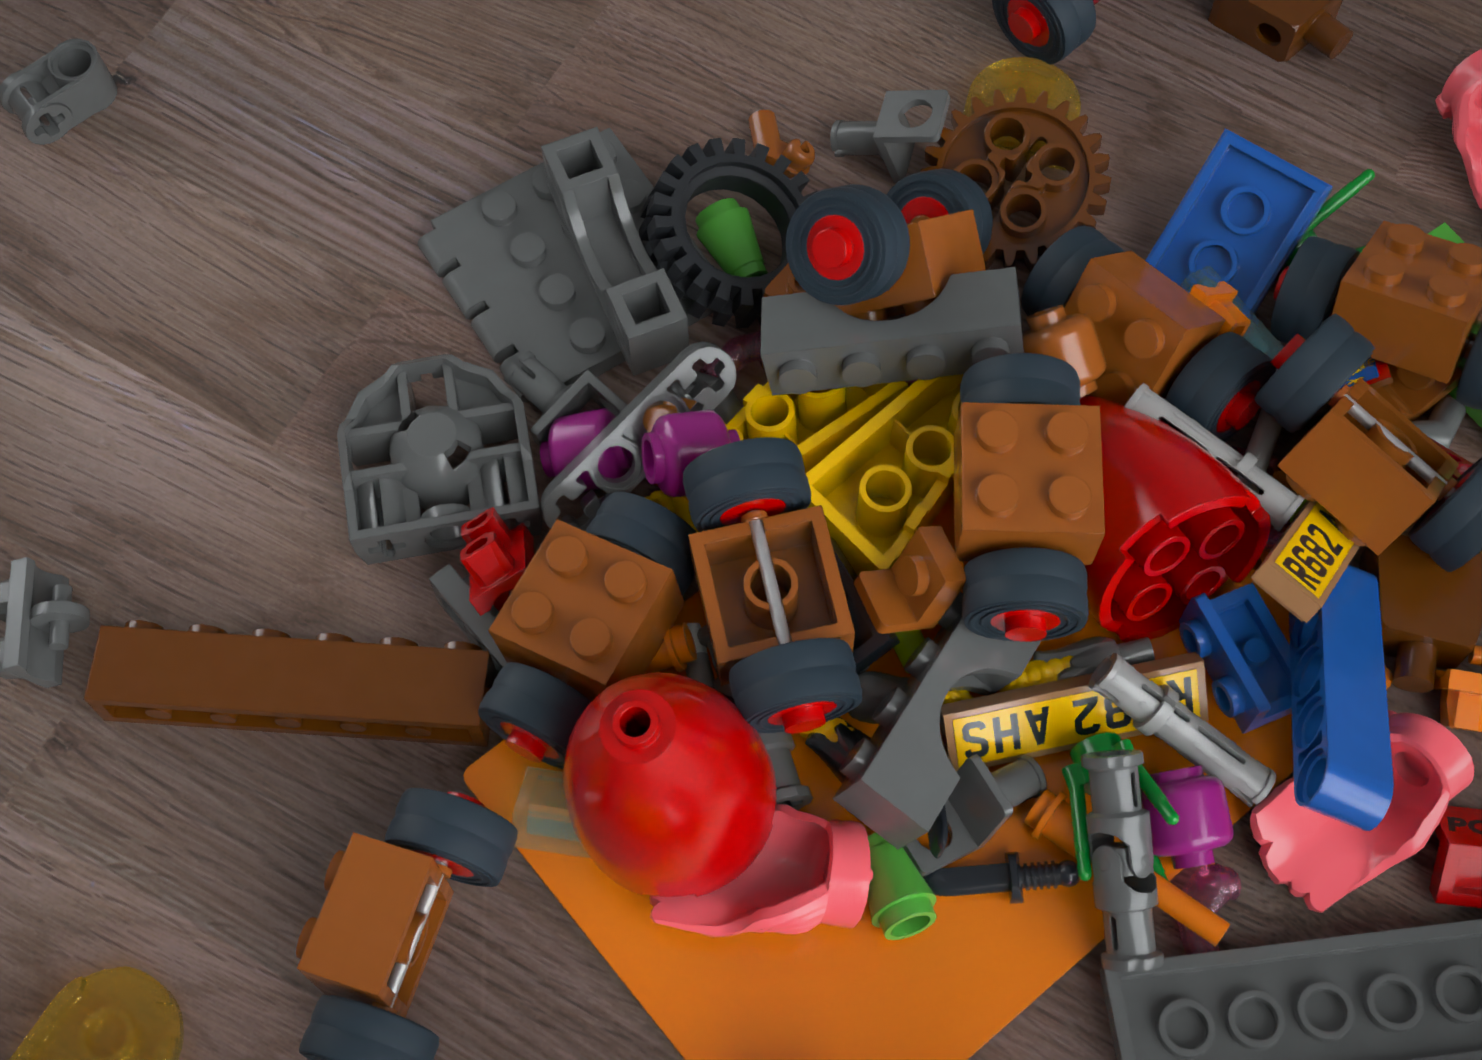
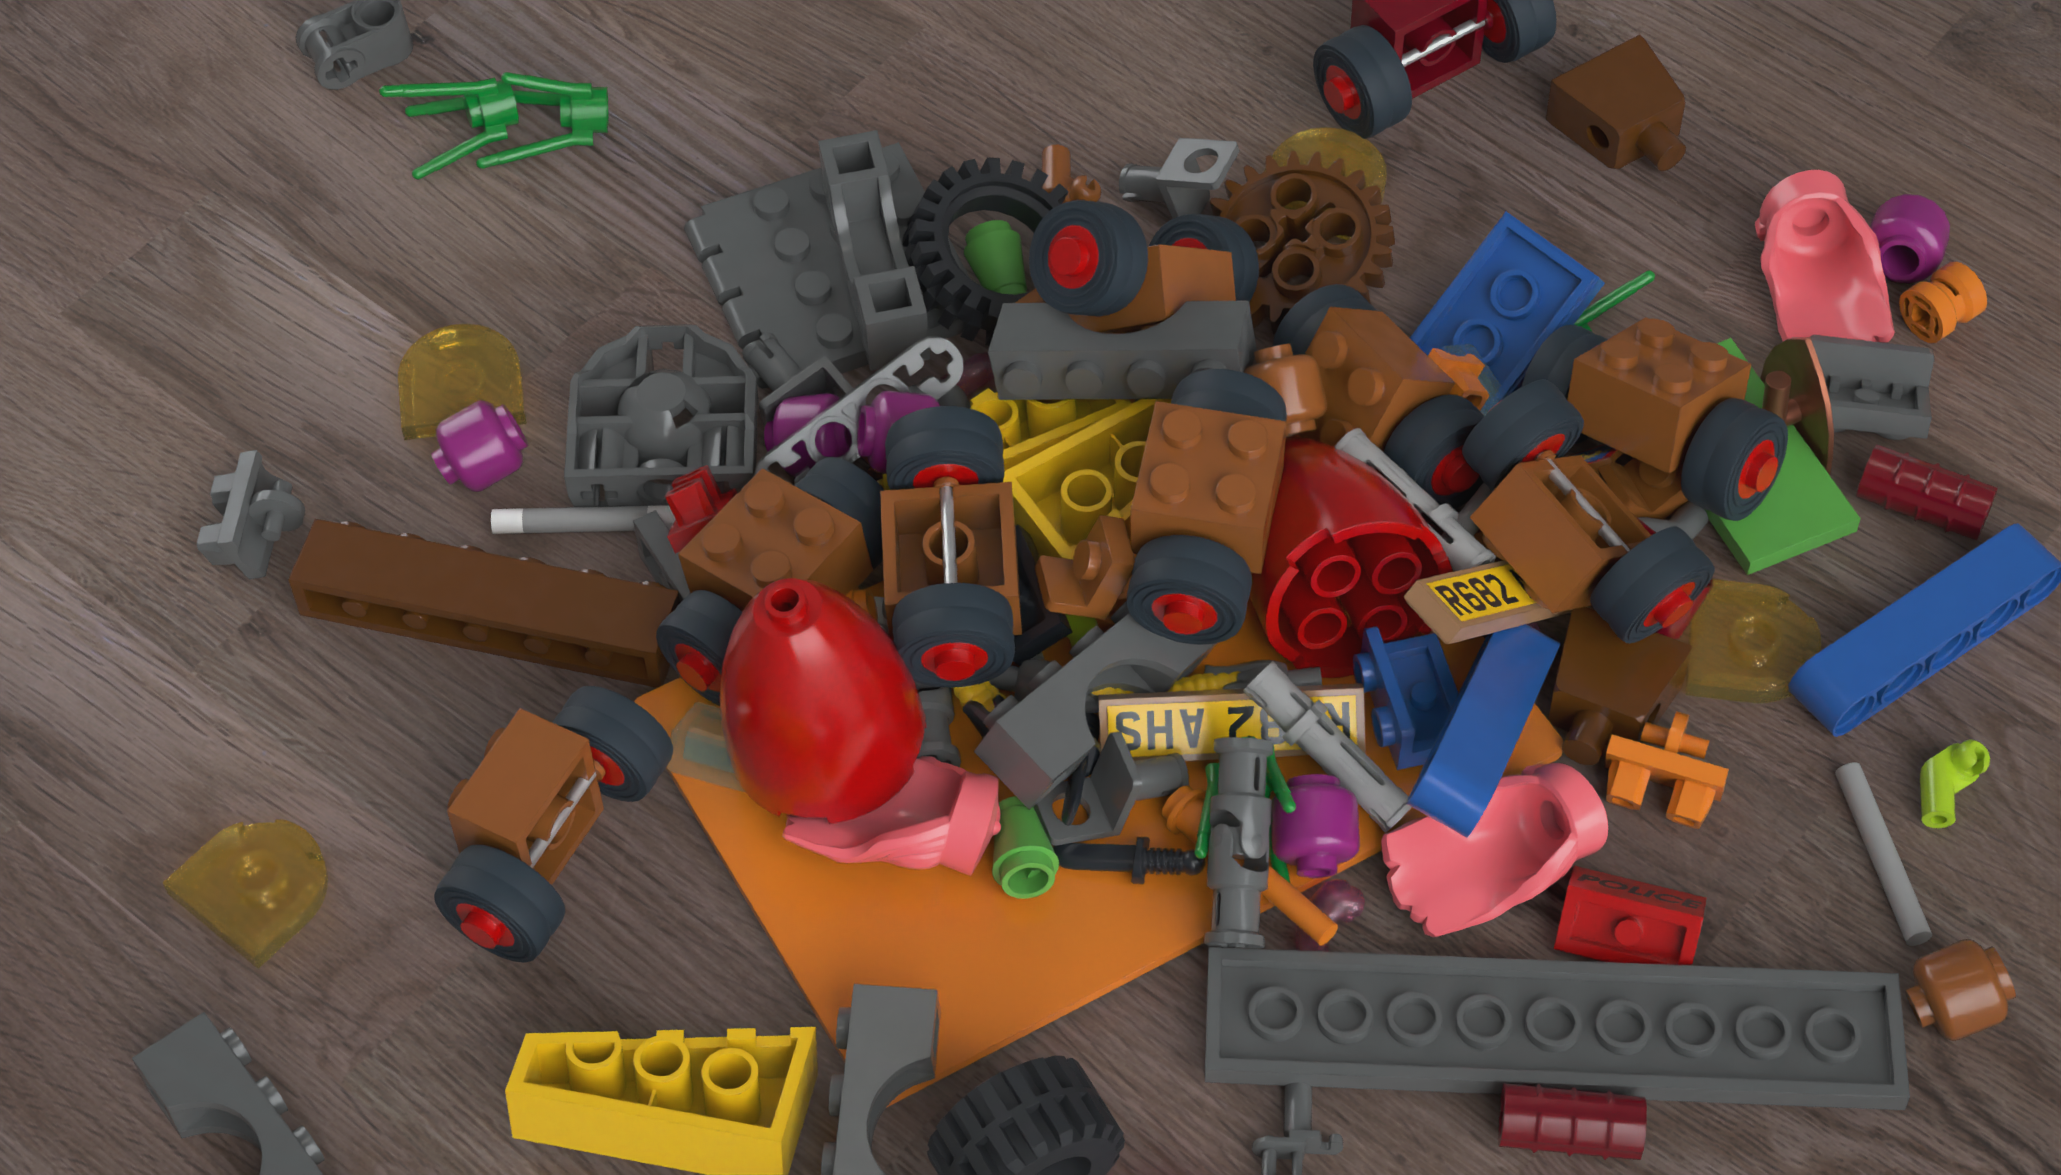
camera: 10 degrees right, 10 degrees down
none -> green plant [379,77,519,180]
none -> clear yellow tile [398,324,527,440]
none -> magenta head [431,400,529,492]
none -> green plant [476,72,609,169]
none -> light grey bar [491,505,675,534]

